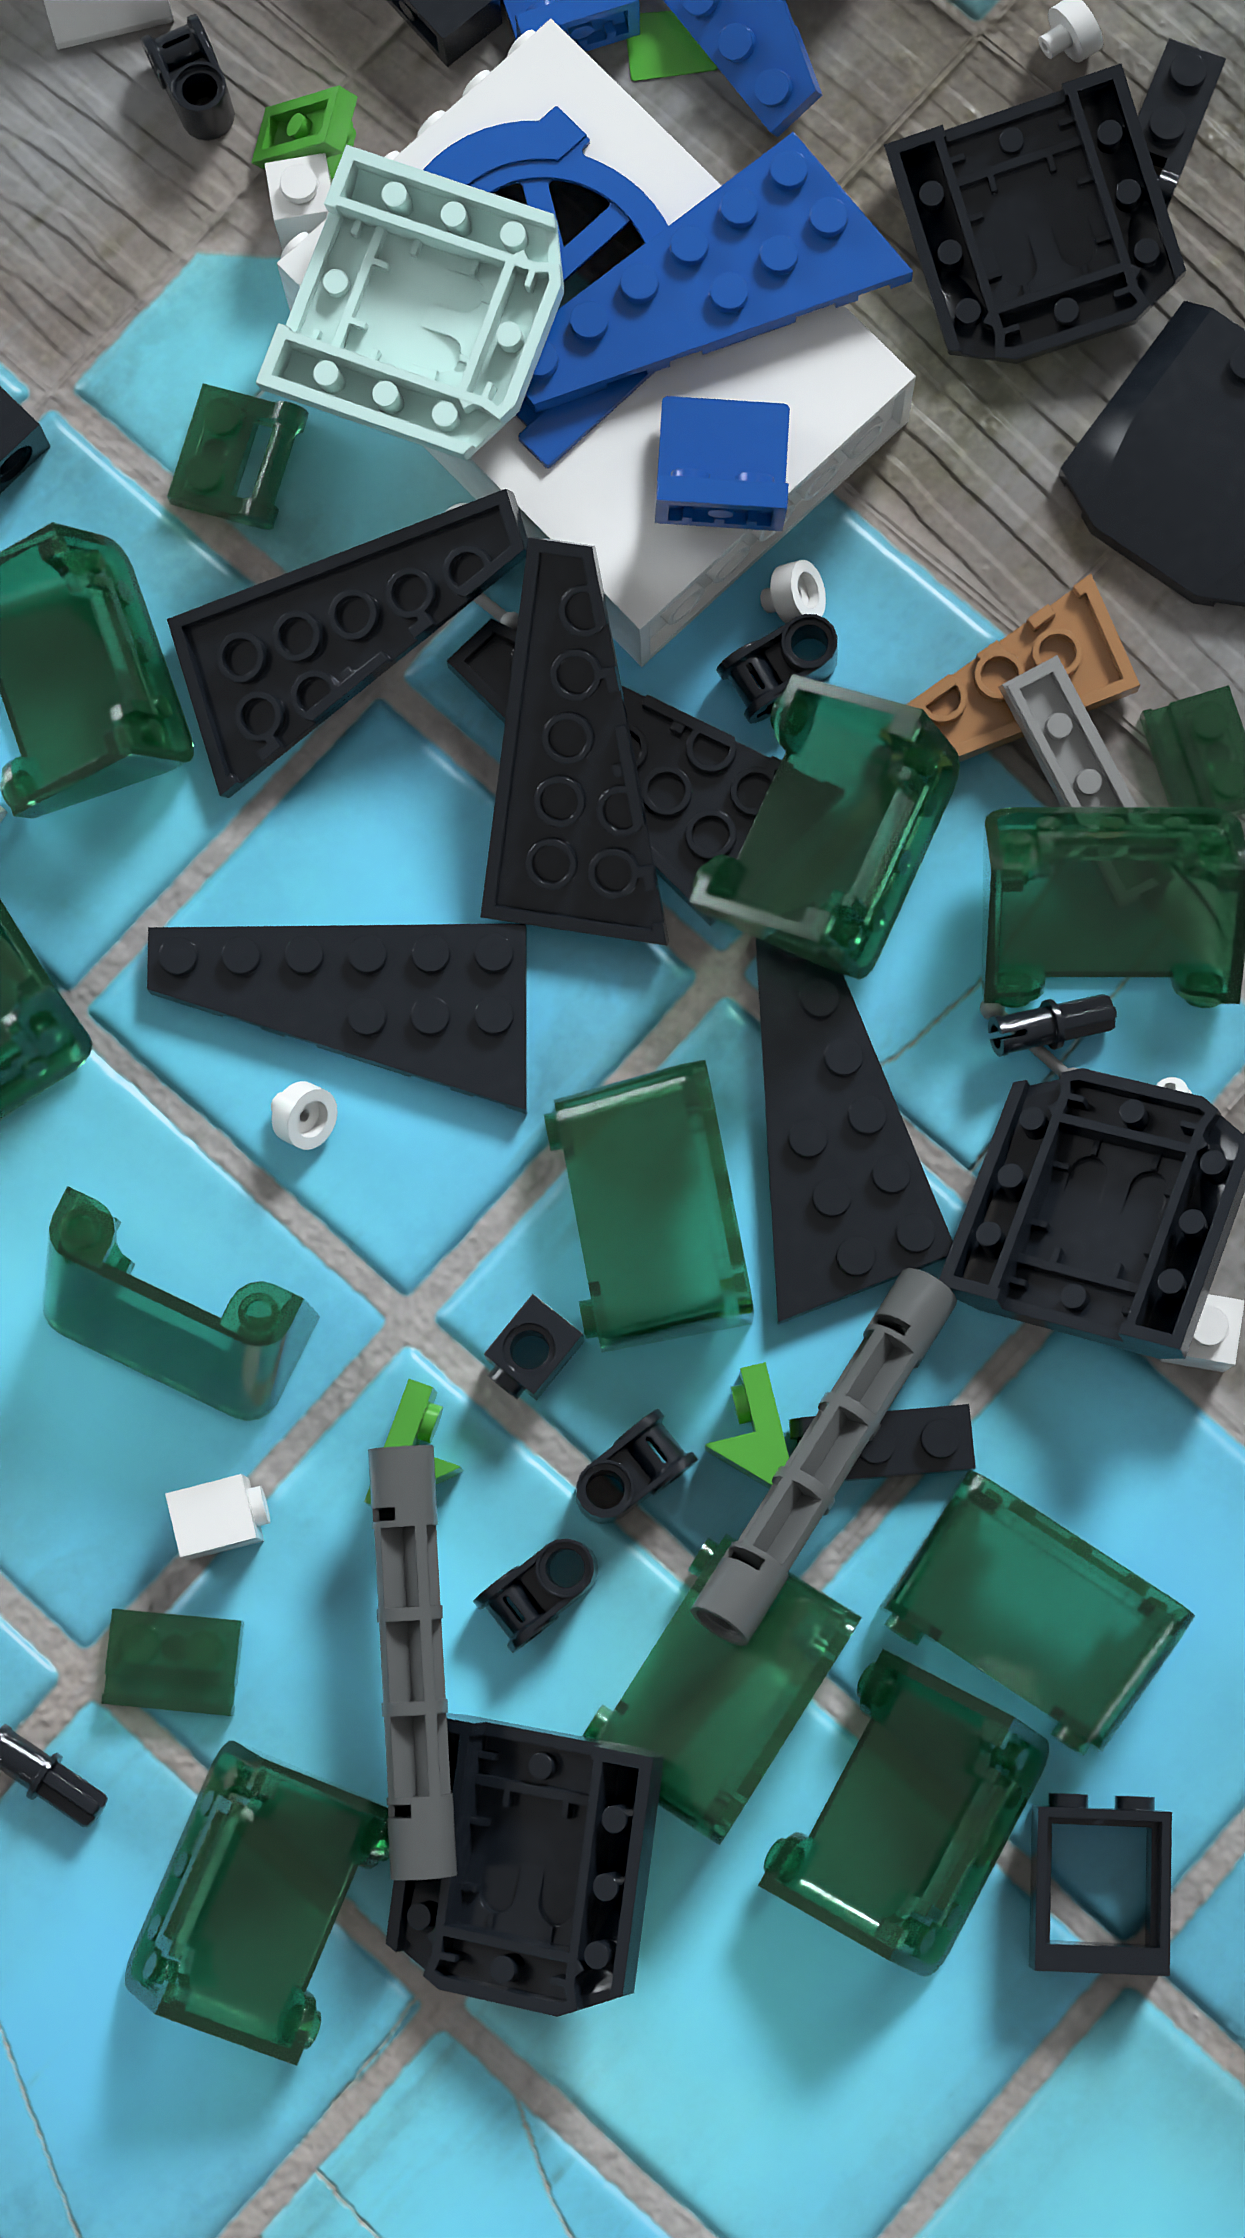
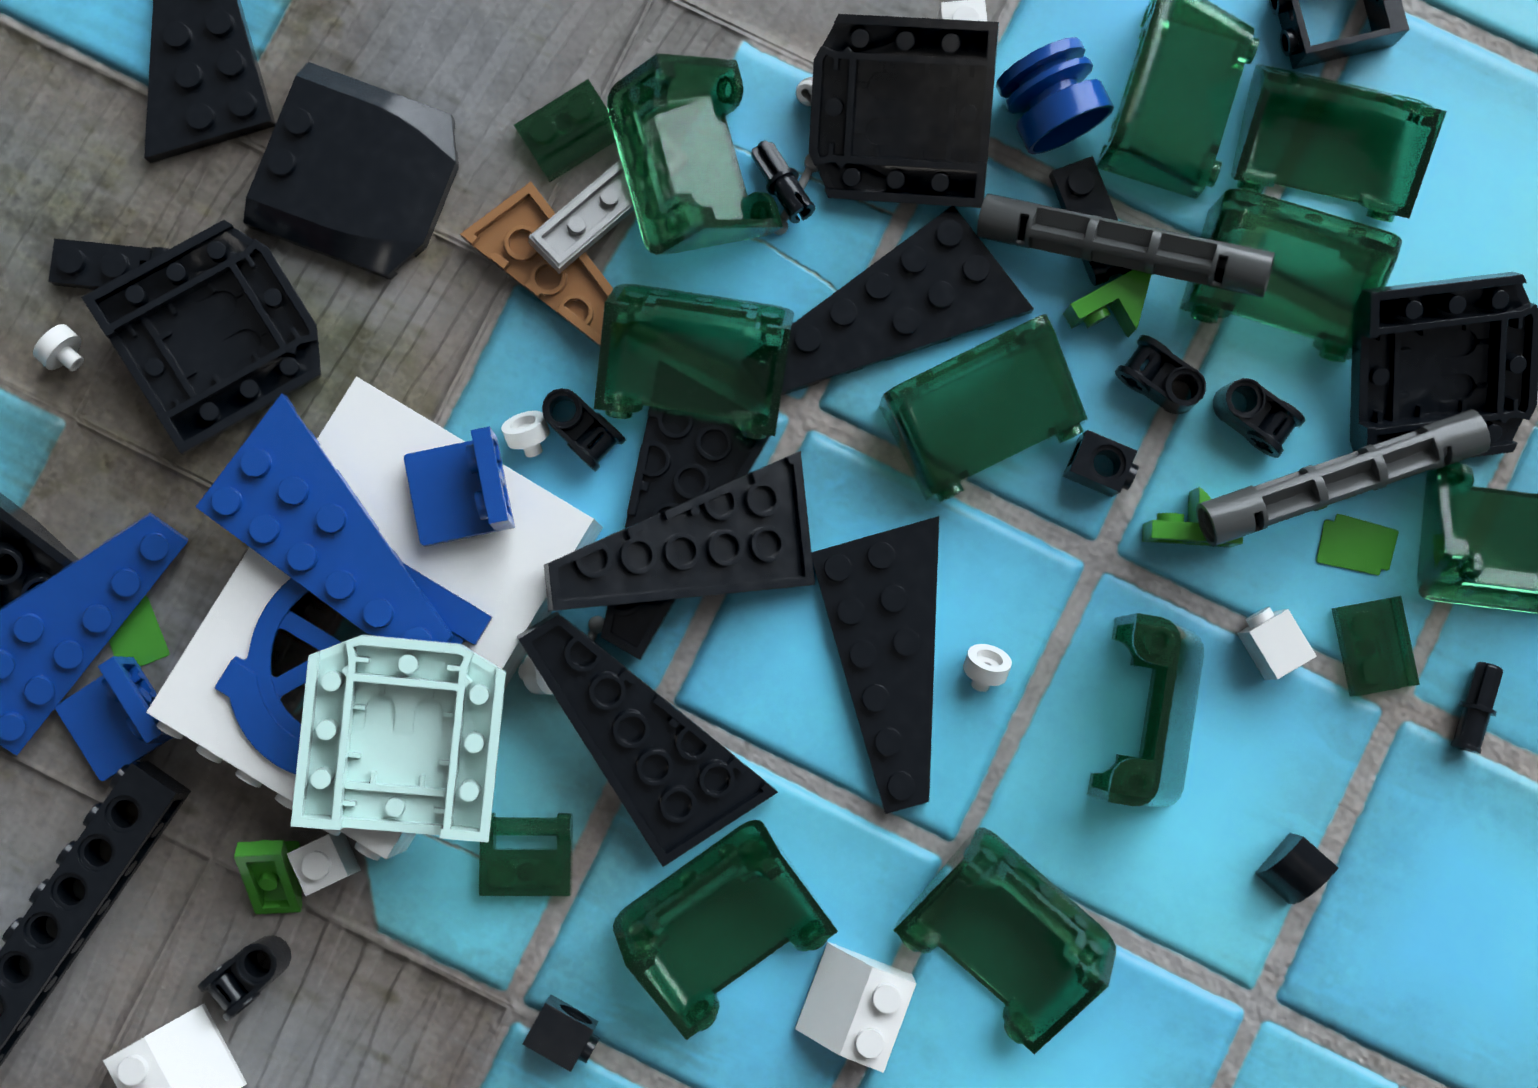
camera: 110 degrees left, 5 degrees up
none -> blue wheel [996,37,1114,155]
none -> bright green sticker [1317,514,1399,575]

